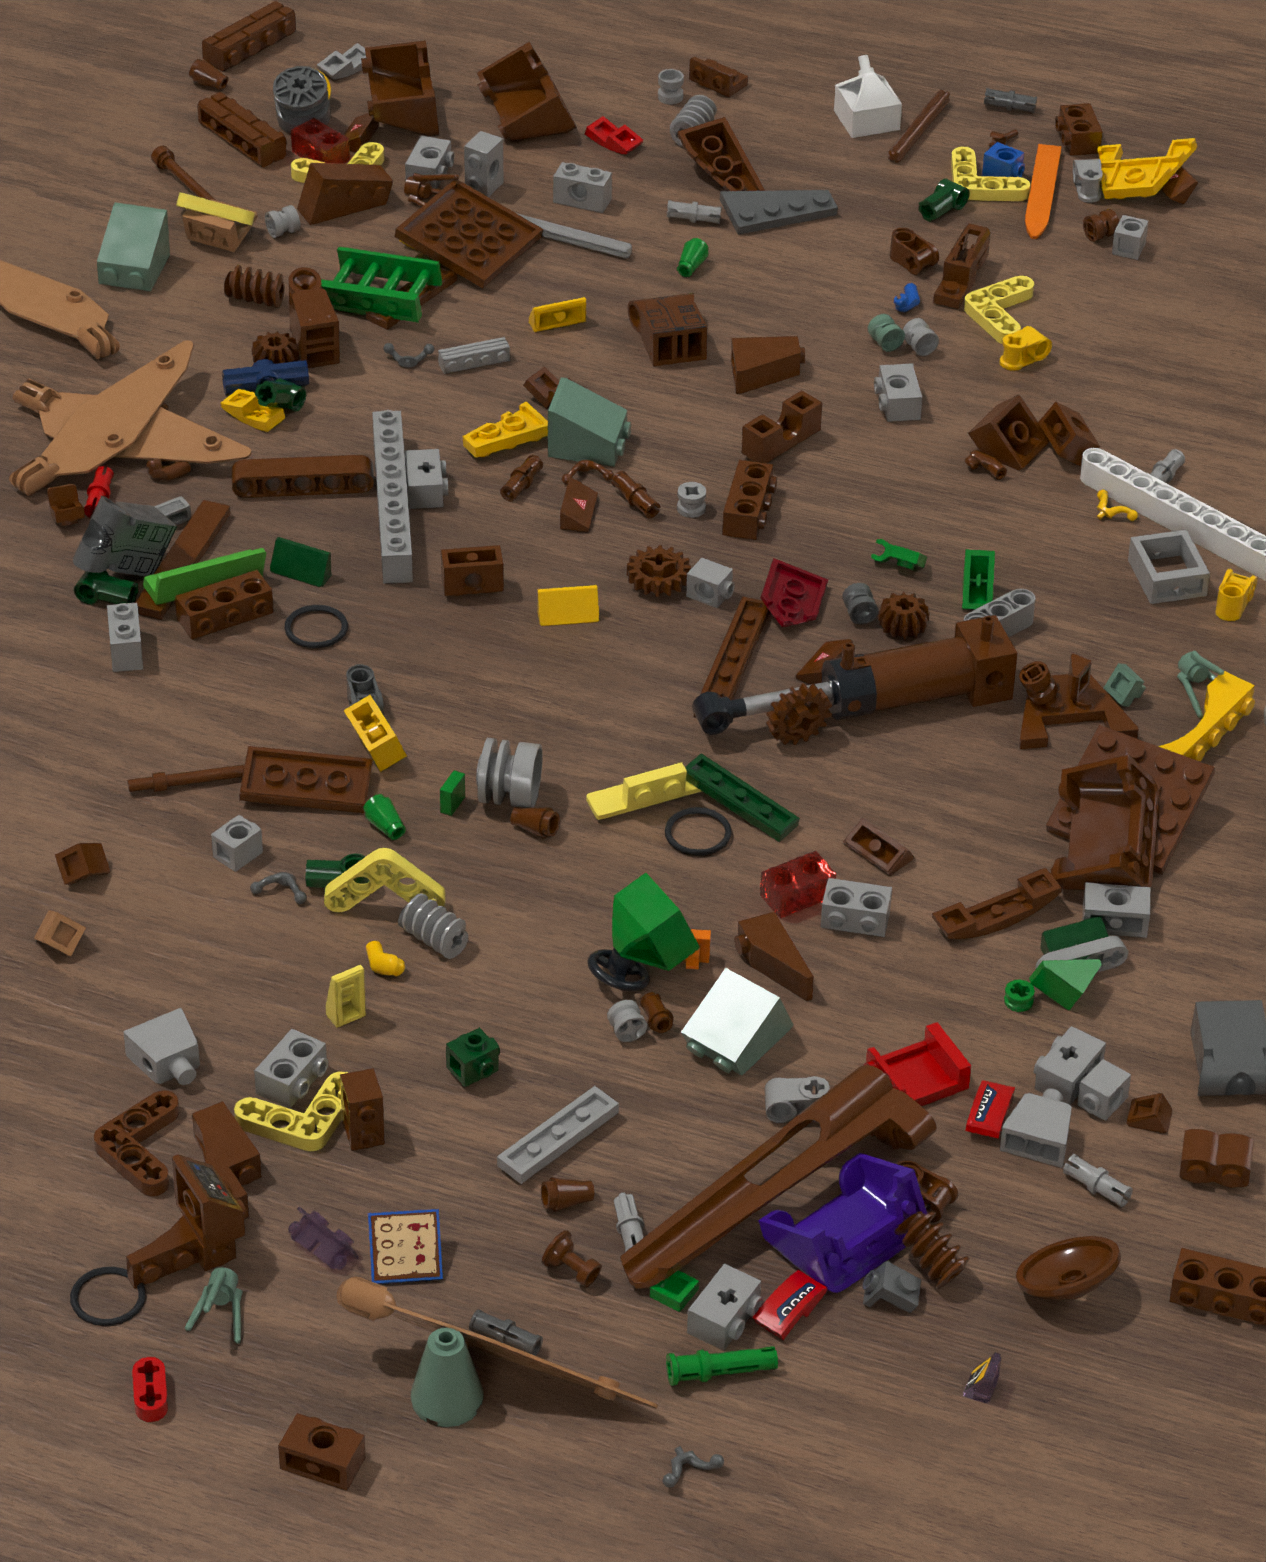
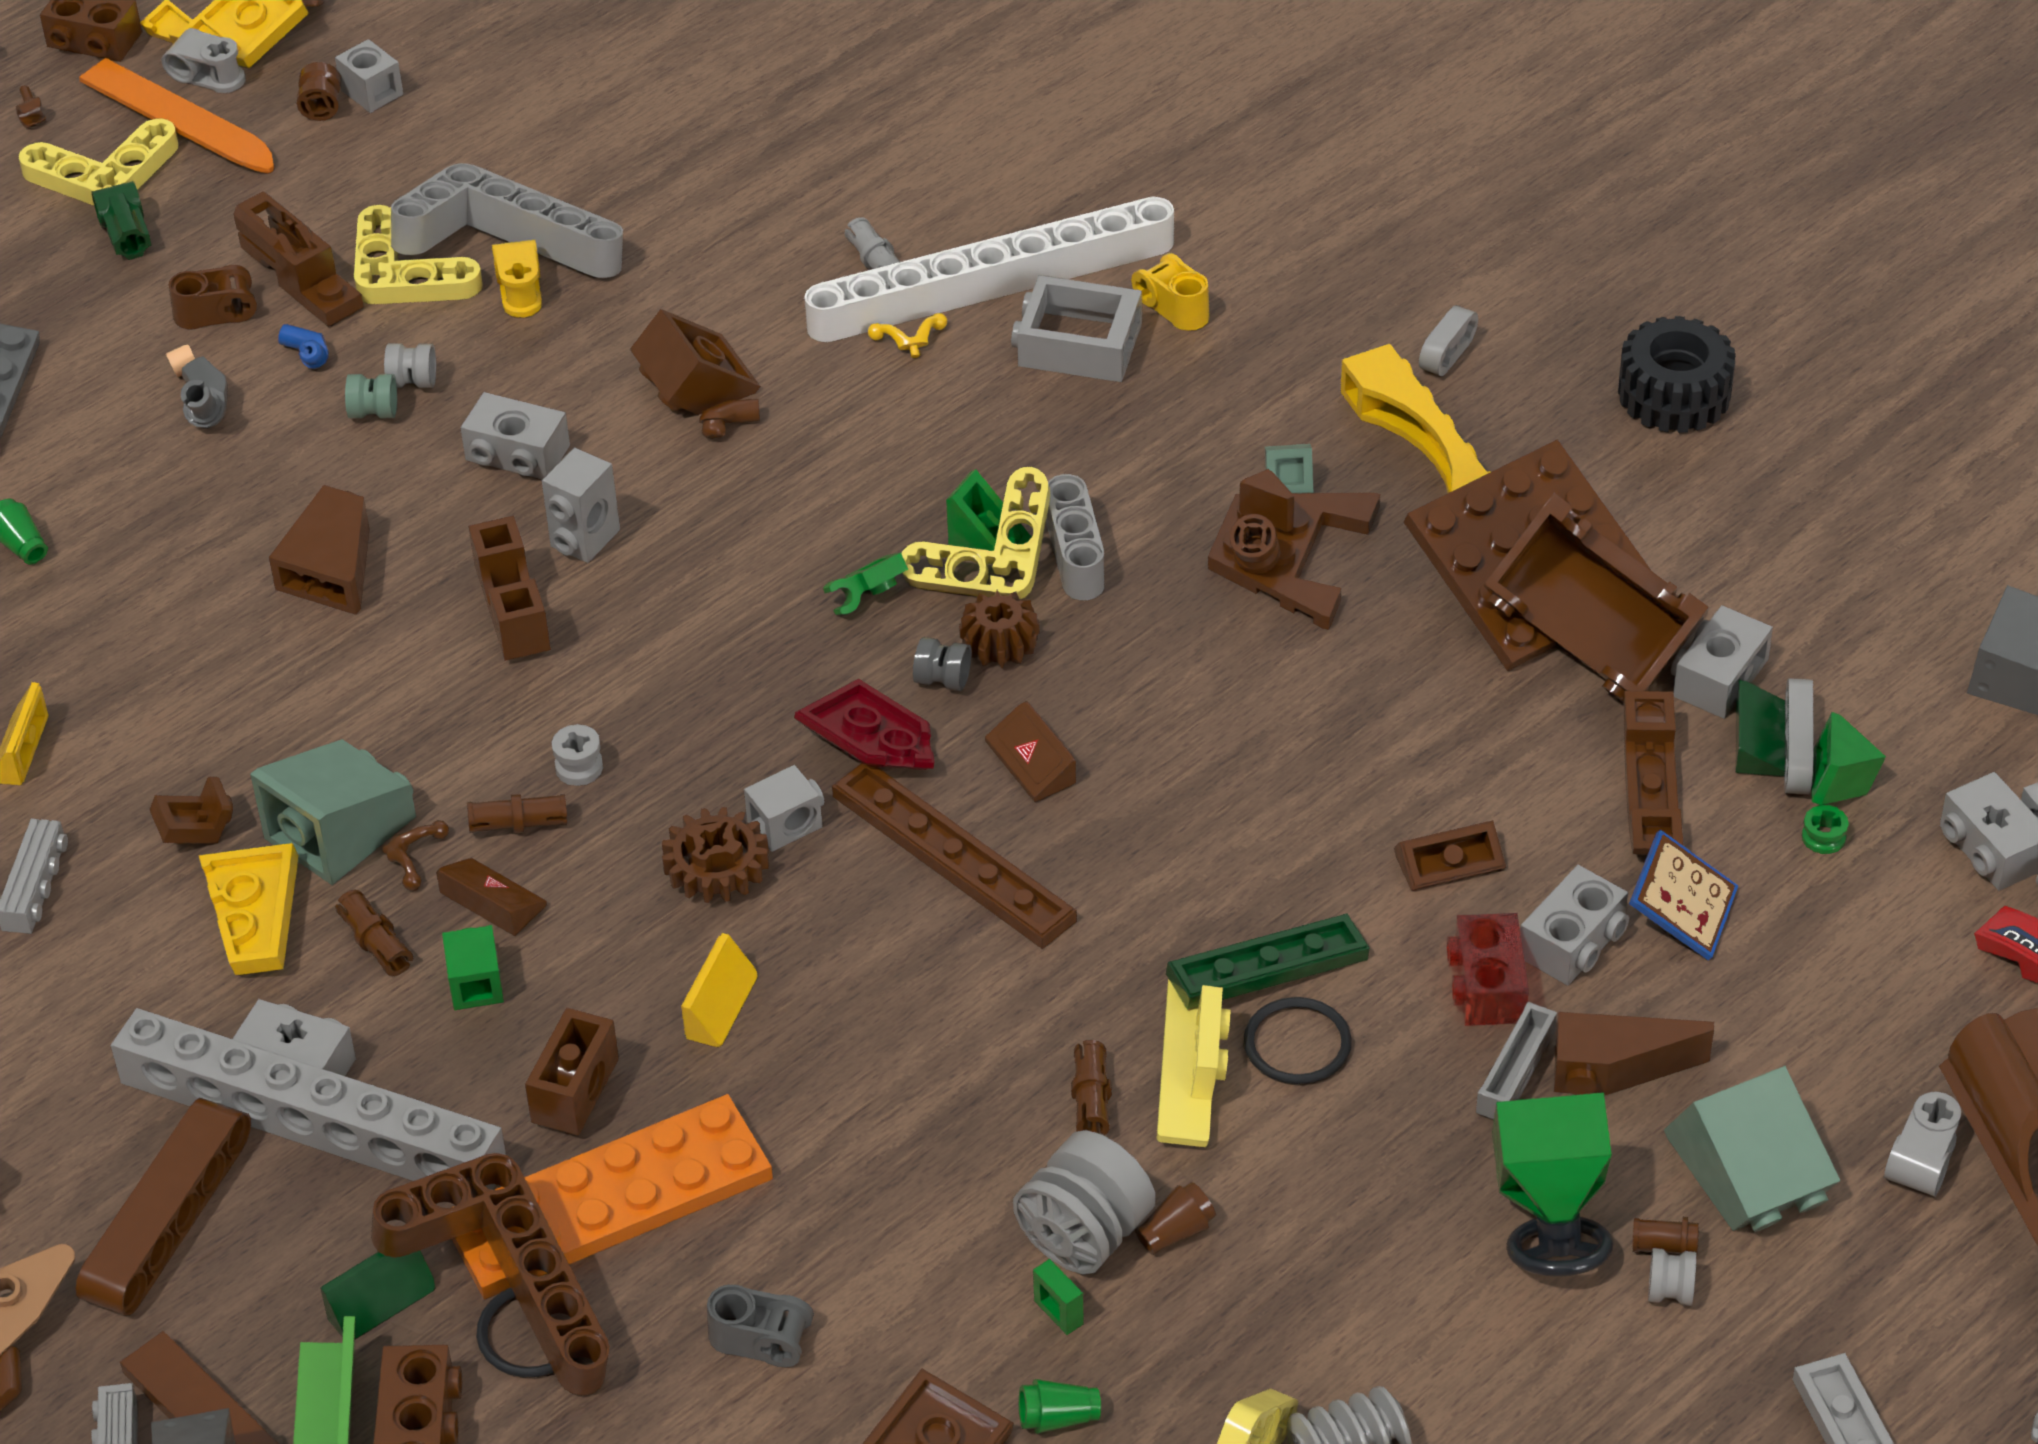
camera: 60 degrees left, 5 degrees up
yellow brick [344,695,407,772] -> none
reddish brown piece [627,293,707,367] -> none
reddish brown piece [692,615,1018,735] -> none
reddish brown brick [722,460,777,540] -> none
reddish brown gear [766,683,832,745] -> none
red panel [864,1022,971,1106] -> none
blue brick [982,142,1025,177] -> none
reddish brown brick [1038,401,1100,467] -> none
sand green plant [1177,651,1224,718] -> none
none -> dark grey arm [166,345,228,429]
none -> reddish brown beam [371,1153,610,1396]
none -> light grey beam [391,163,623,278]
none -> green brick [442,925,504,1011]
none -> orange plate [452,1094,773,1300]
none -> light grey brick [542,447,620,563]
none -> light yellow beam [901,467,1050,599]
none -> reddish brown pin [1071,1040,1112,1136]
none -> light grey piece [1476,1002,1557,1119]
none -> piece [1629,830,1738,960]

